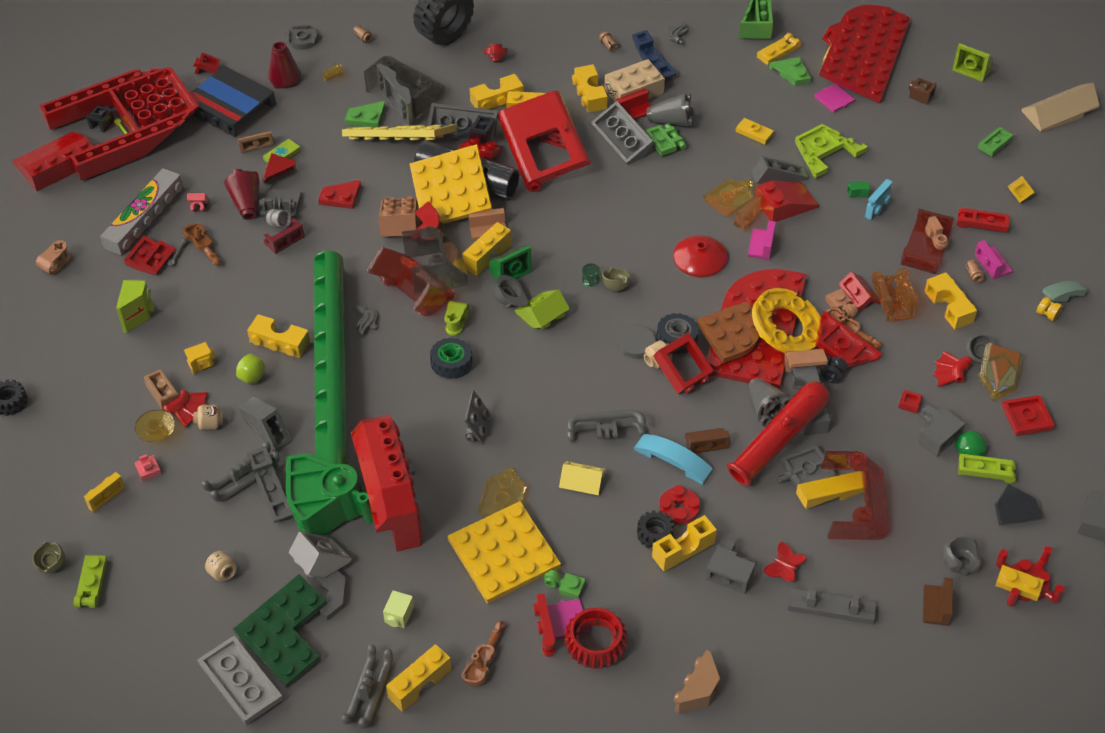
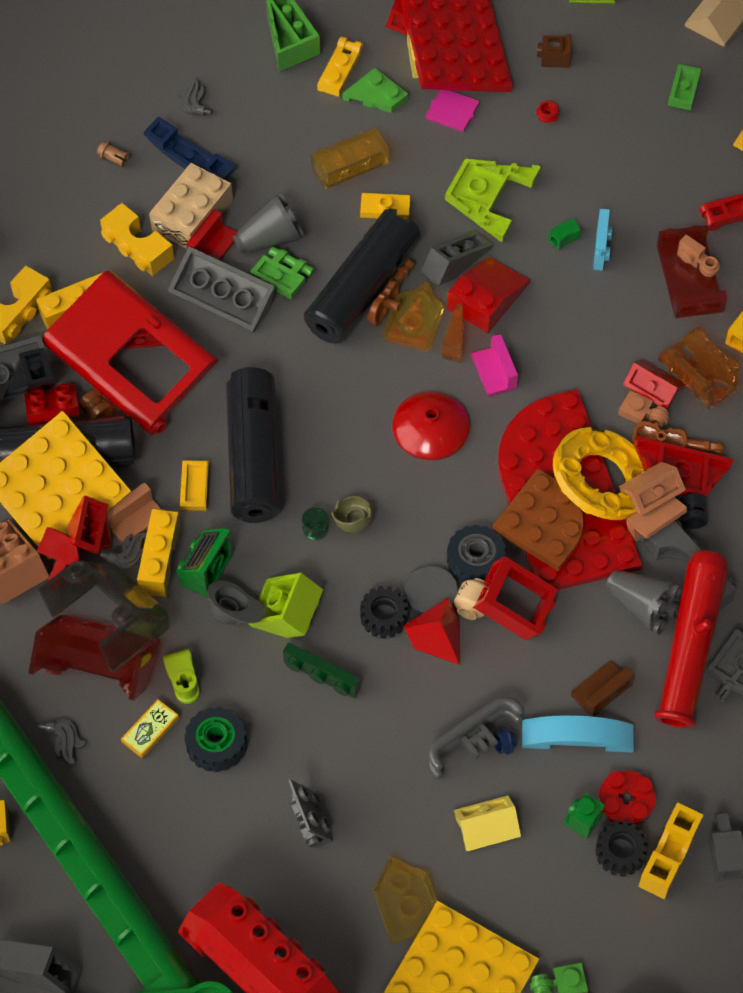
camera: 30 degrees left, 10 degrees up
none -> red slope [66,495,113,554]
none -> clear orange wheel [79,390,115,419]
none -> dark grey piece [100,532,146,569]
none -> tile [121,699,179,759]
none -> yellow tile [180,460,209,511]
none -> black piece [226,367,281,523]
none -> dark green plate [283,642,361,698]
none -> black piece [304,208,421,344]
none -> clear yellow brick [311,128,389,190]
none -> black tyre [360,586,409,639]
none -> dark orange piece [368,259,414,327]
none -> red slope [403,598,460,665]
none -> dark blue plate [493,727,517,755]
none -> red plate [536,101,560,123]
none -> green brick [563,793,605,839]
none -> nougat panel [619,462,686,515]

